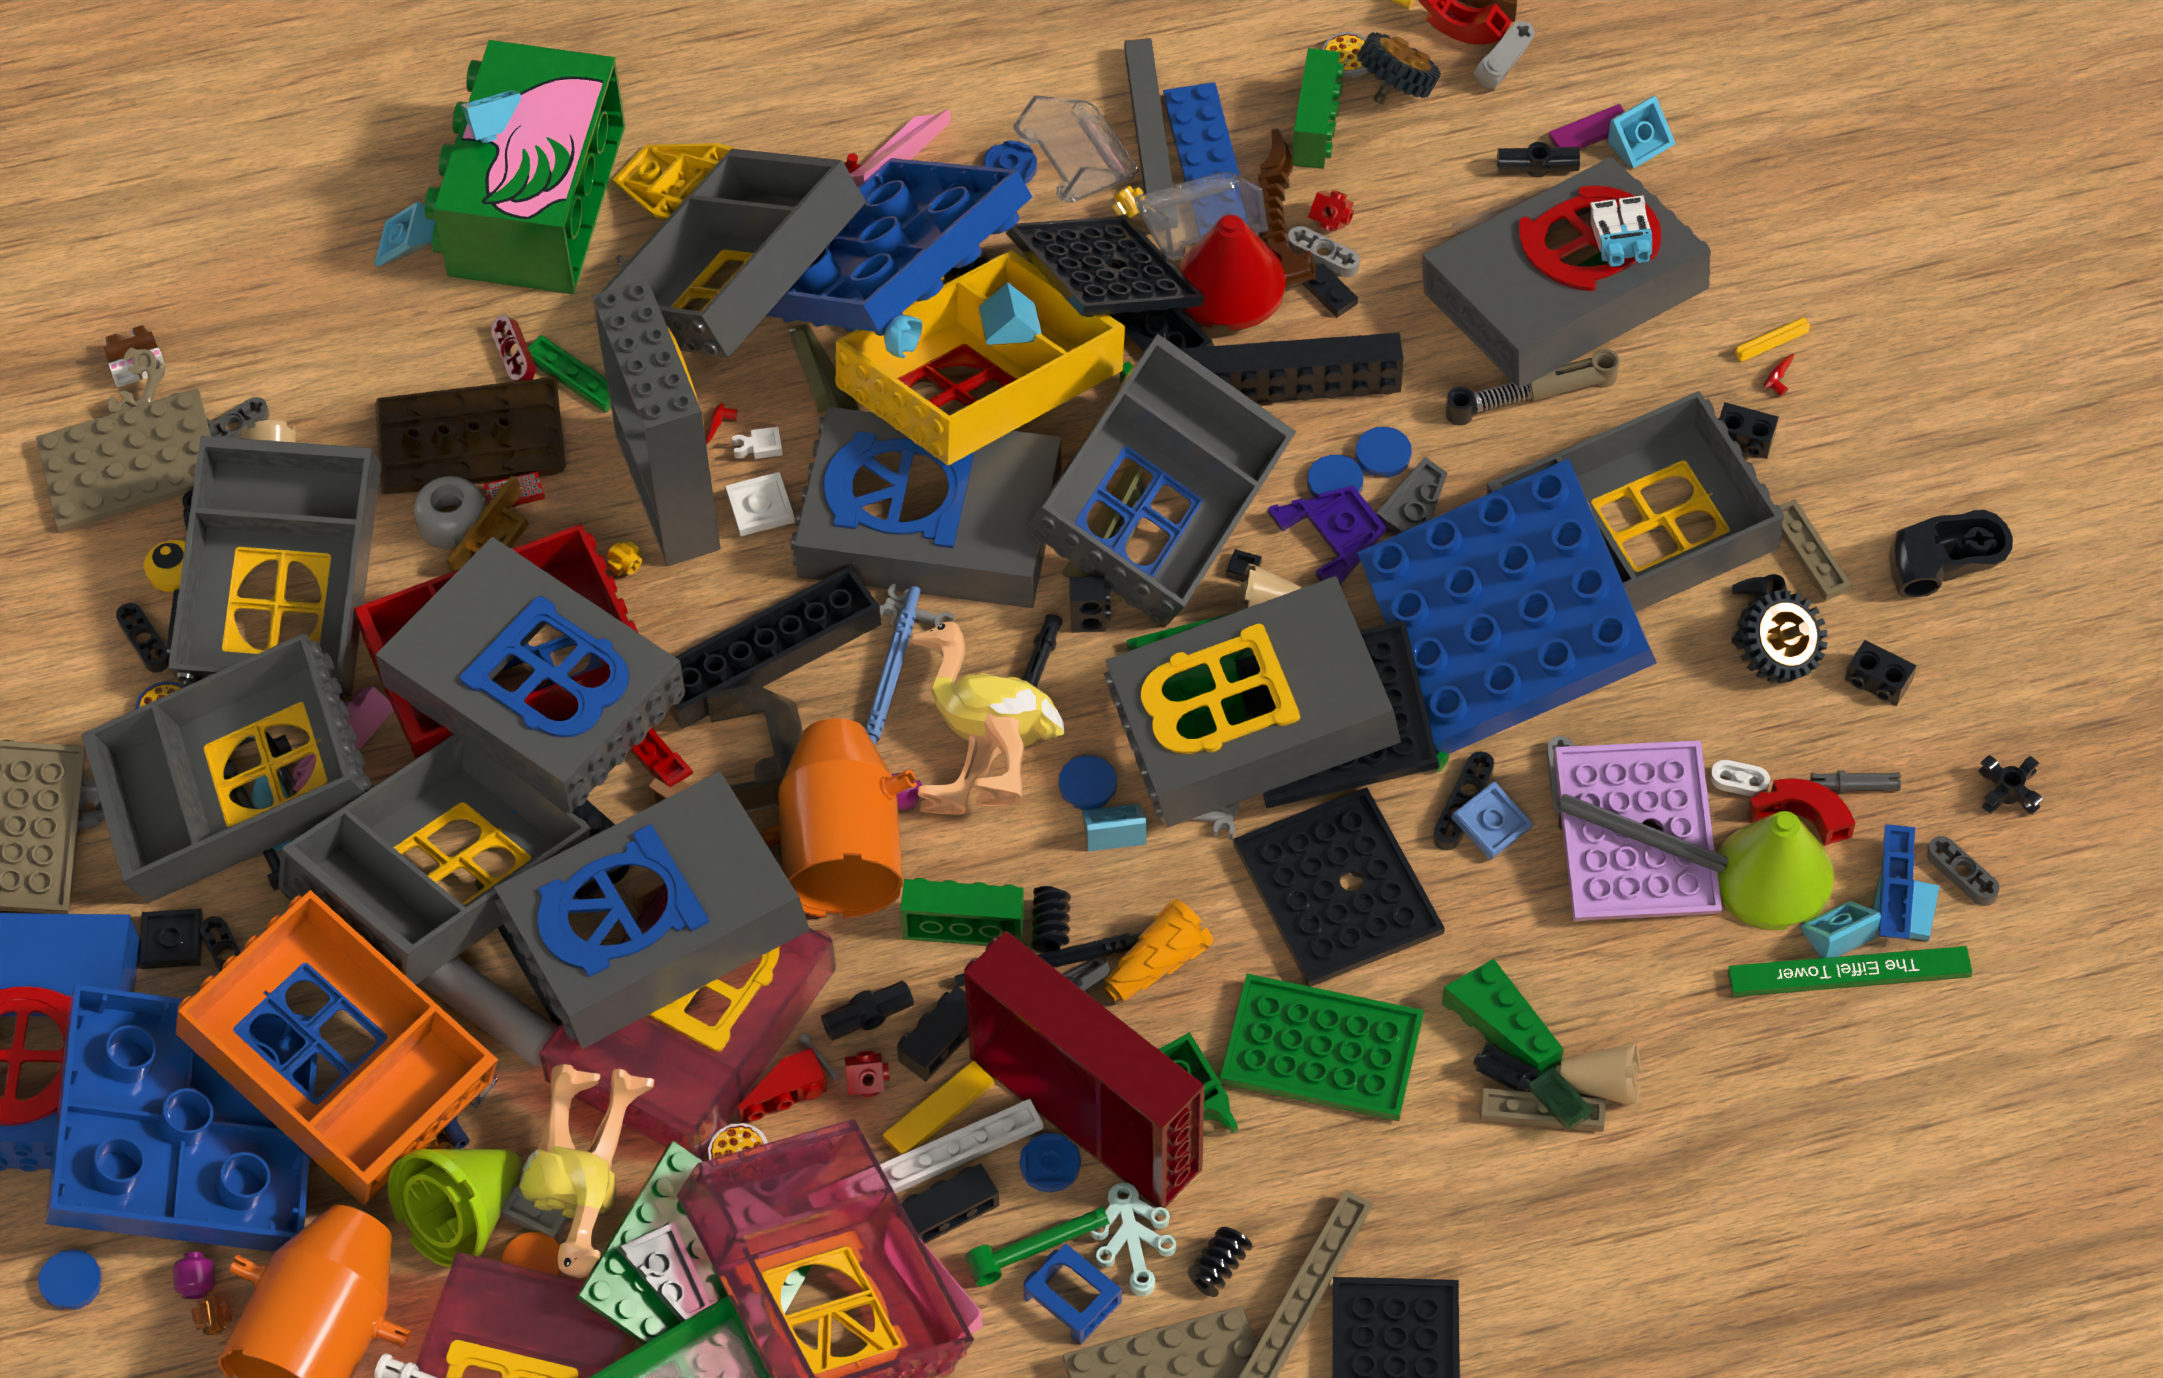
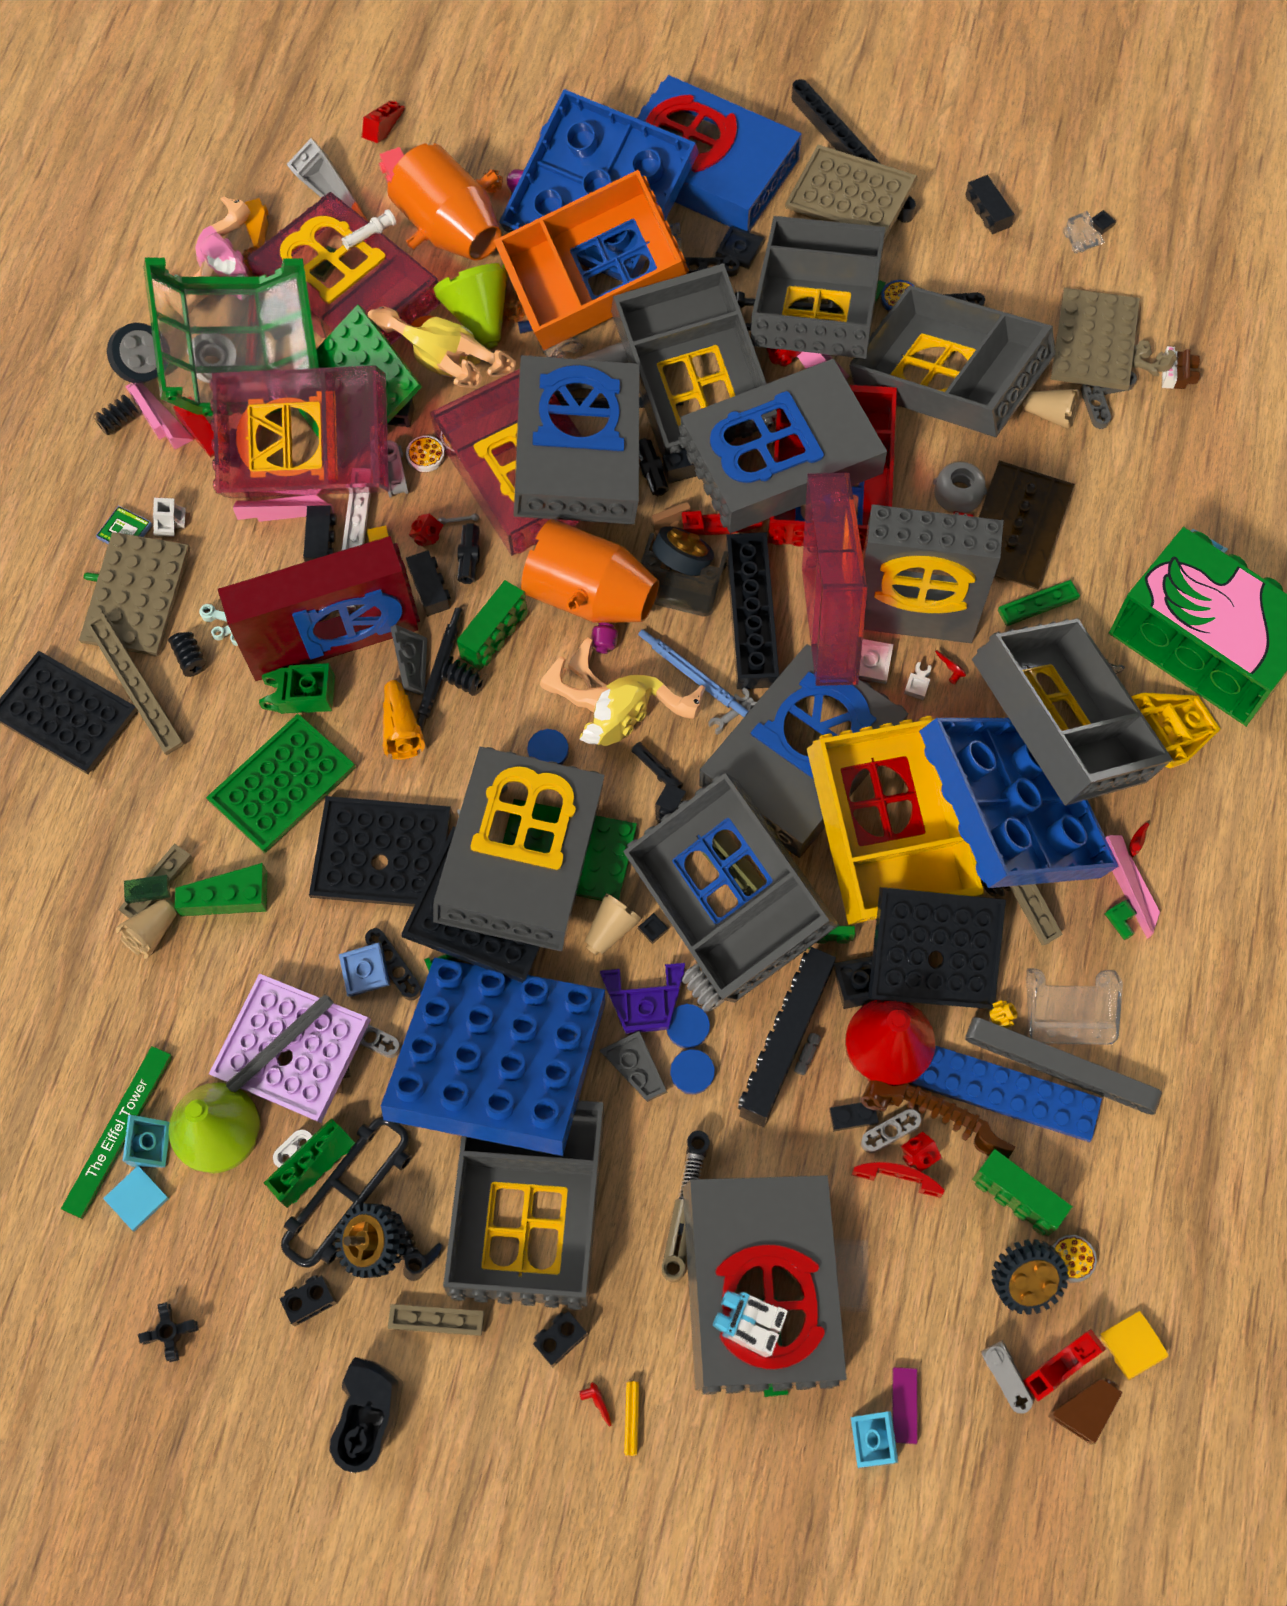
camera: 120 degrees right, 10 degrees up
pearl gold bracket [446,476,529,572] -> none
medium azure slope [461,90,521,143] -> none
dark red beam [491,315,536,381] -> none
wing [616,1222,711,1323] -> none
red slope [738,1047,827,1123] -> none
medium azure hair [884,315,922,358] -> none
green piece [965,1207,1110,1286] -> none
medium azure slope [979,282,1042,345] -> none
blue tile [983,140,1037,184] -> none
blue panel [1024,1243,1122,1345] -> none
medium azure slope [1082,803,1146,852] -> none
clear windscreen [1134,172,1268,260] -> none
black hinge [1473,1043,1540,1092] -> none
black piece [1497,142,1580,178] -> none
red arch [1747,778,1856,846] -> none
dark grey pin [1810,770,1901,794] -> none
blue slope [1879,824,1915,940] -> none
dark grey beam [1927,836,1999,906] -> none
none -> green wedge [263,1118,355,1208]
none -> black bar [281,1116,412,1268]
none -> black wheel [652,526,714,580]
none -> light grey piece [682,963,725,1012]
none -> clear pink panel [802,473,867,686]
none -> red slope [851,1162,945,1198]
none -> green piece [1105,899,1137,941]

